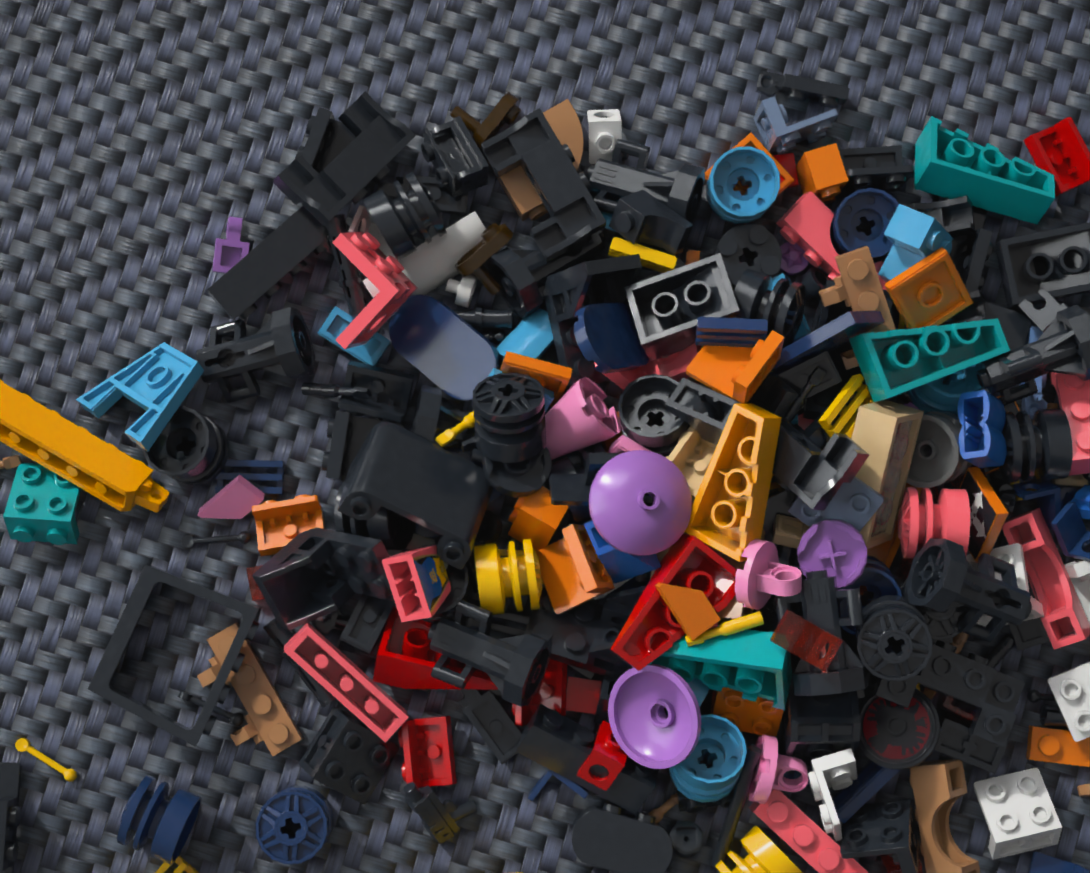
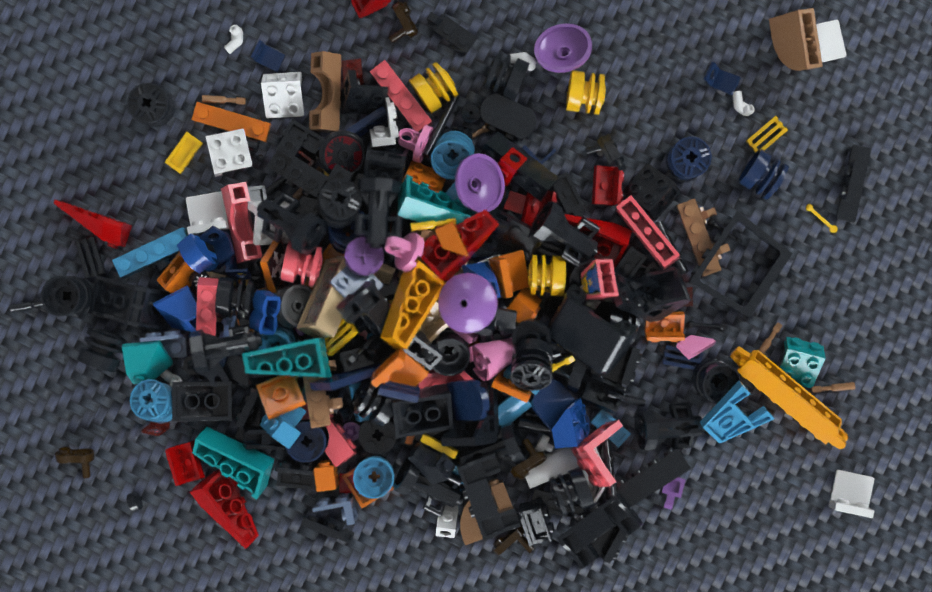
camera: 165 degrees left, 5 degrees up
clear red bracket [770,610,843,672] -> none
none -> red wedge [190,469,259,548]
none -> blue slope [552,398,589,449]
none -> medium nougat piece [758,322,783,354]

